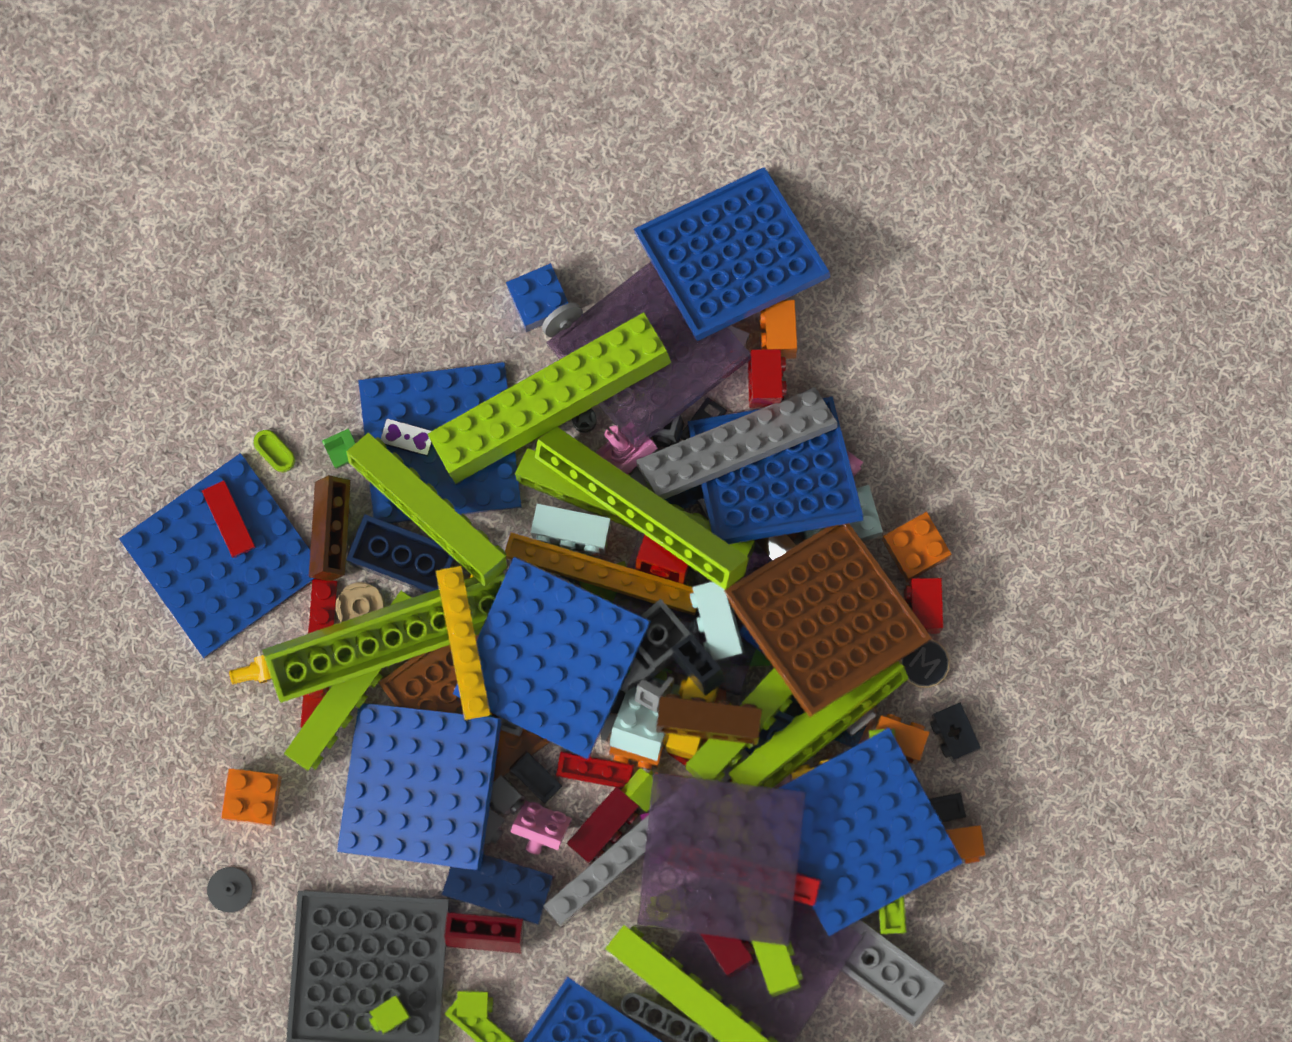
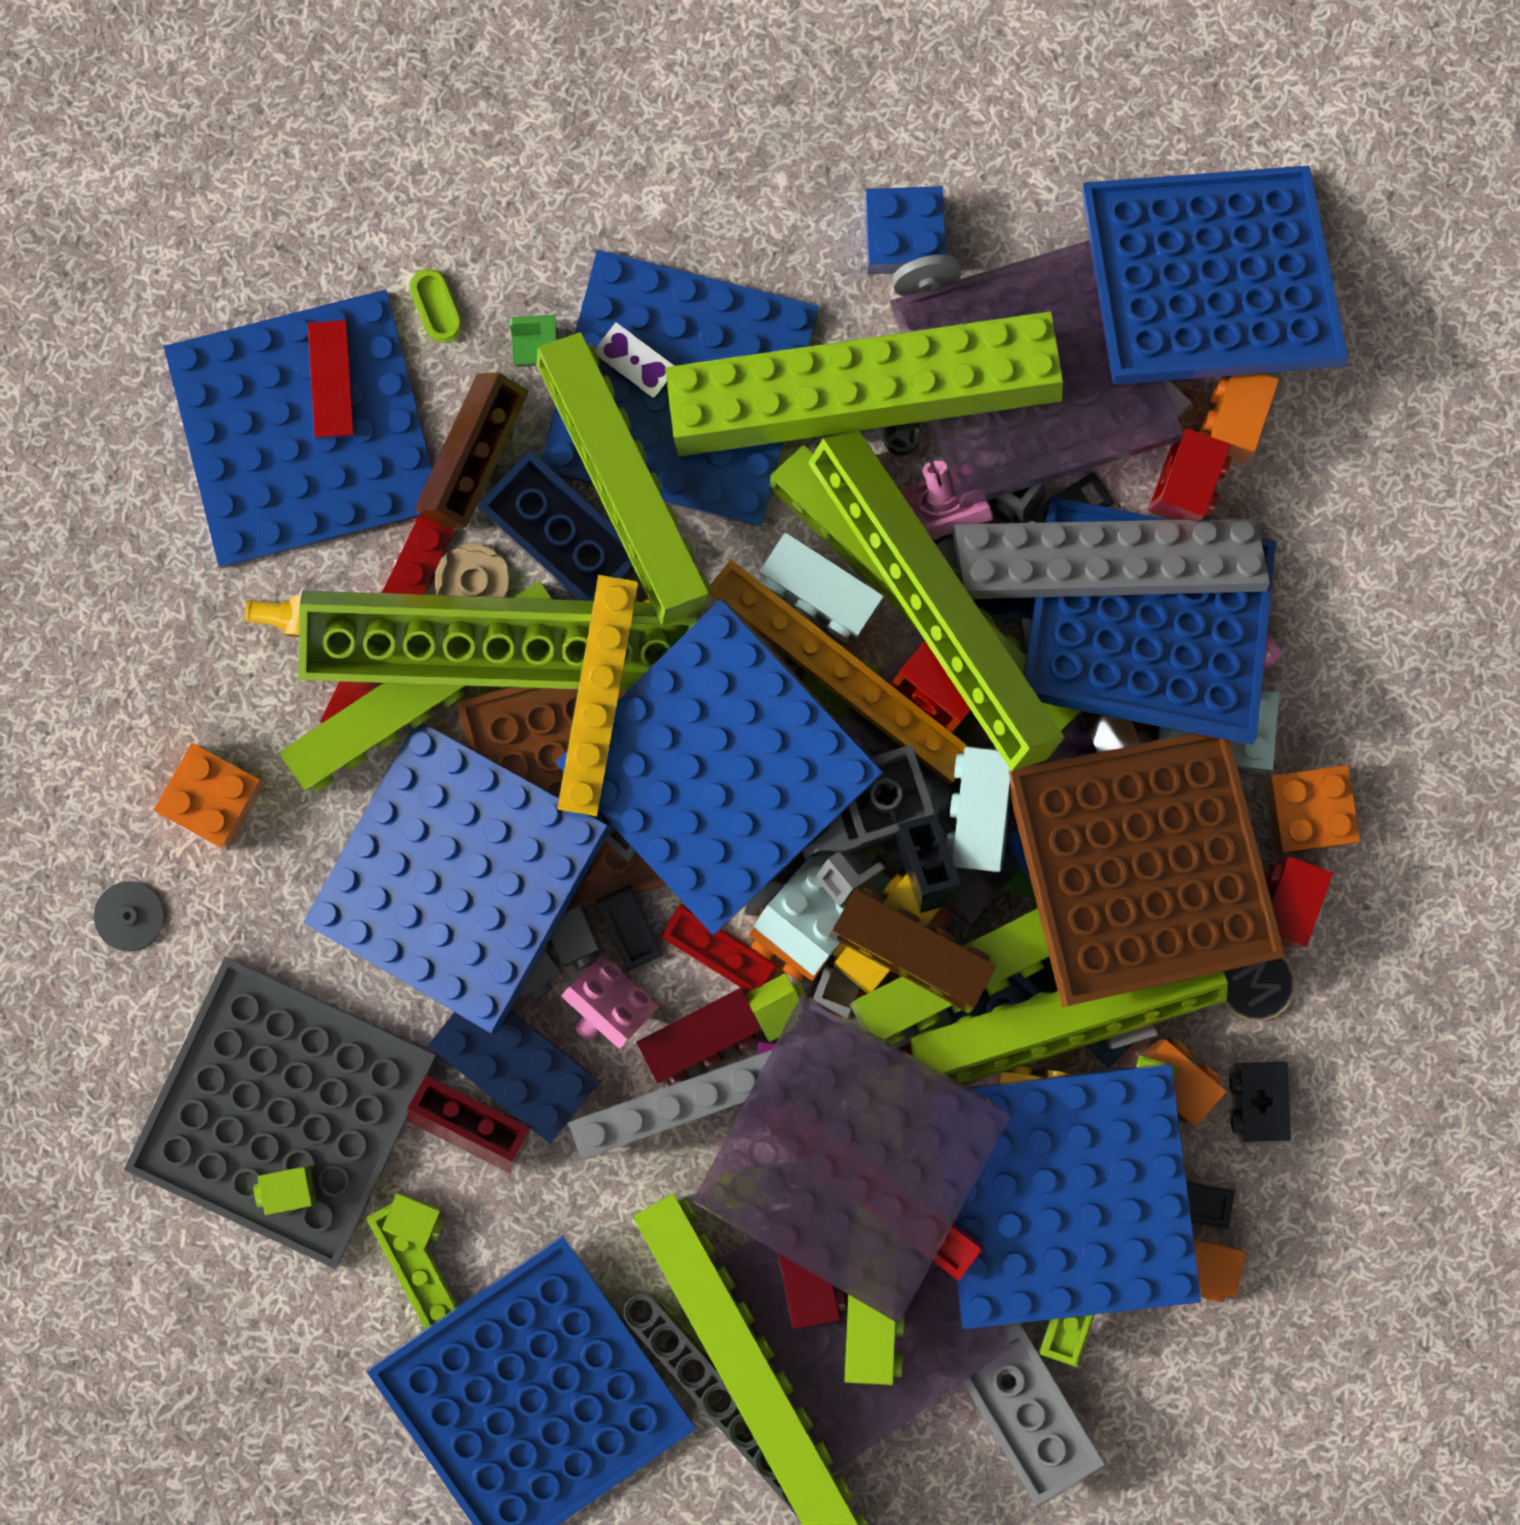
camera: 15 degrees right, 5 degrees up
none -> light grey panel [809,964,860,1023]

